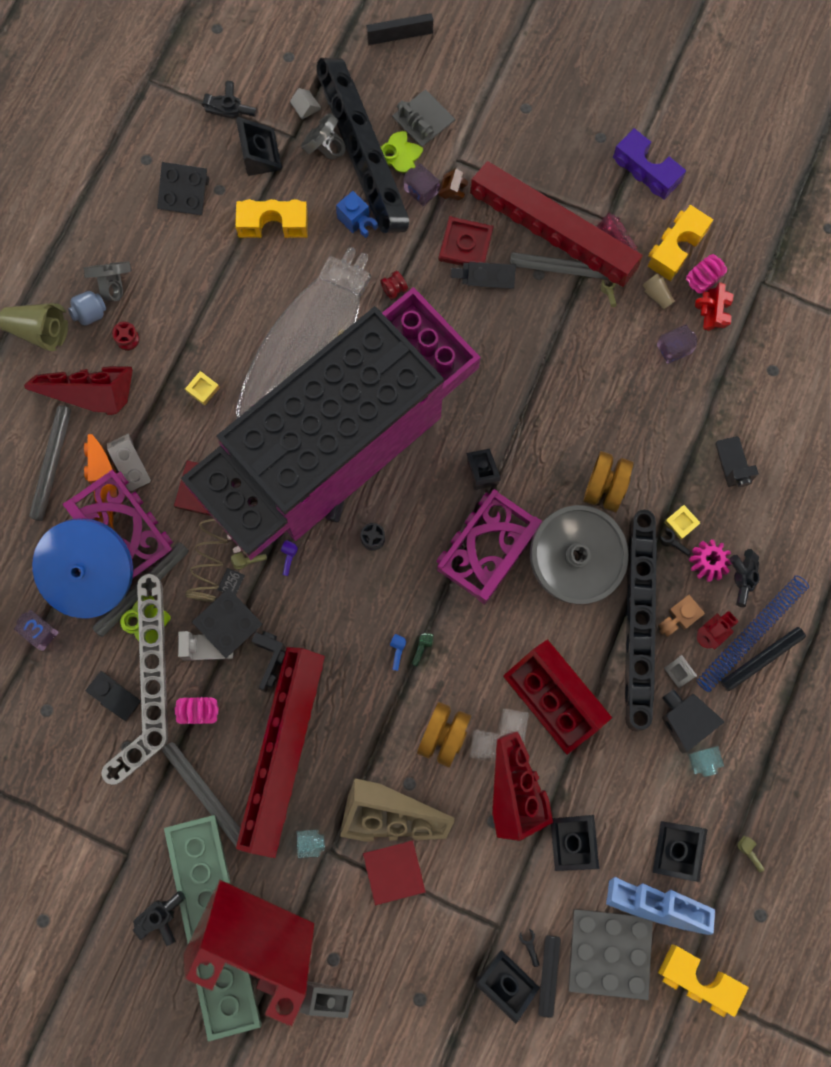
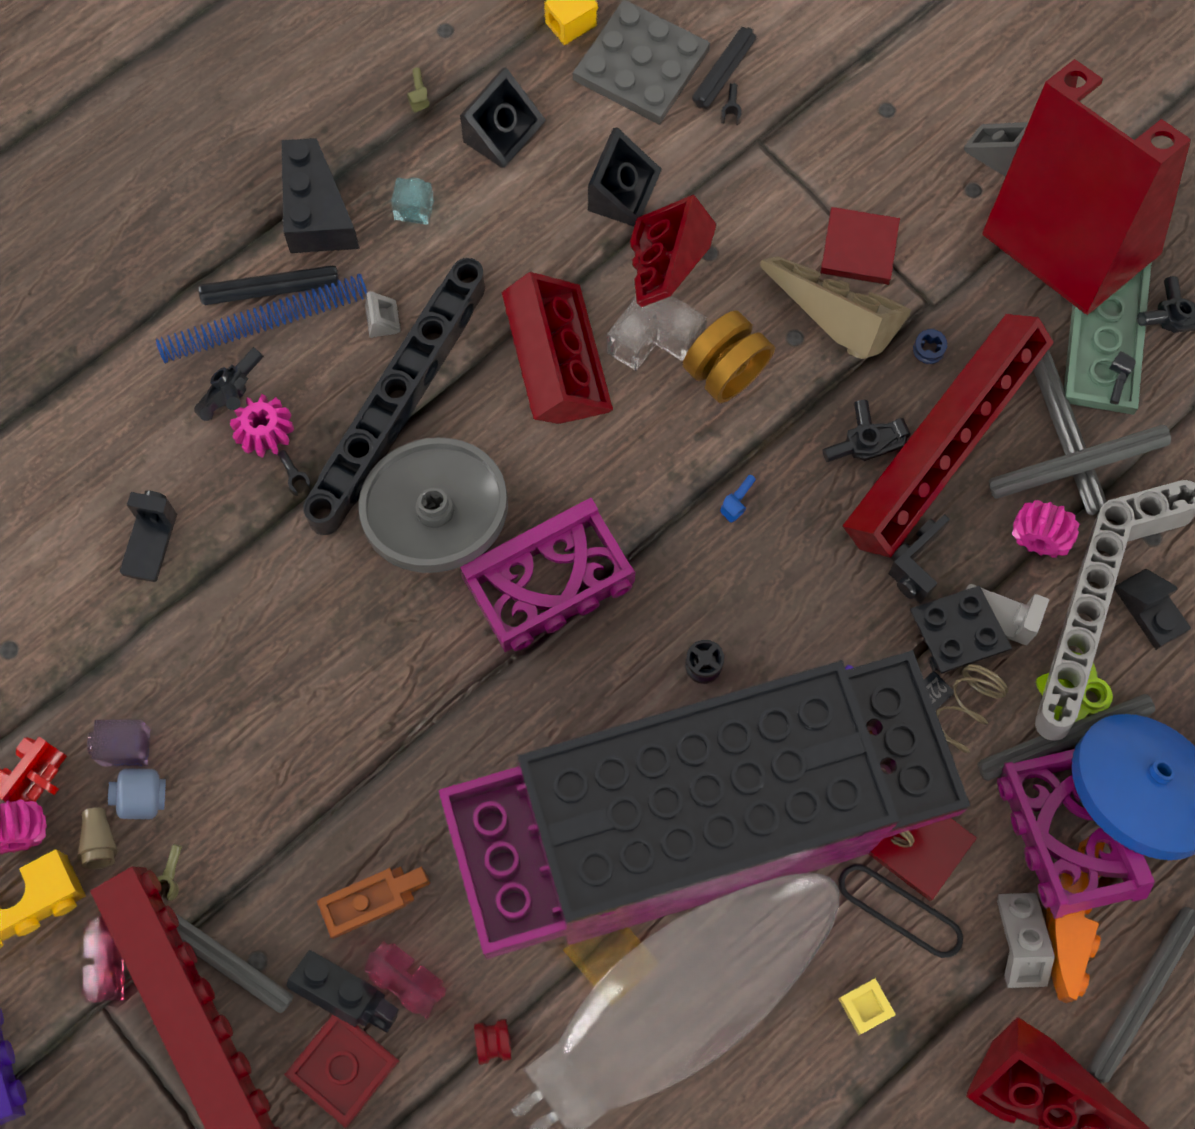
camera: 155 degrees left, 5 degrees down
clear light blue plate [297,830,325,858] -> none
clear green hand [412,633,434,666] -> none
black slope [466,448,501,490] -> none
black slope [474,950,540,1024] -> none
pearl gold wheel [583,451,634,513] -> none
medium blue slope [606,877,715,935] -> none
medium nougat plate [658,595,705,637] -> none
black torso [662,689,724,754] -> none
light yellow plate [664,505,700,540] -> none
dark red hips [697,611,739,650] -> none
none -> sand blue head [108,768,166,820]
none -> black wedge [282,138,360,253]
none -> dark orange hinge [317,866,430,939]
none -> clear pink hinge [364,942,447,1019]
none -> black piece [822,400,911,463]
none -> black piece [839,864,963,958]
none -> dark blue bush [913,329,947,364]
none -> dark grey axle [989,425,1171,499]
none -> black hand [1109,351,1136,405]

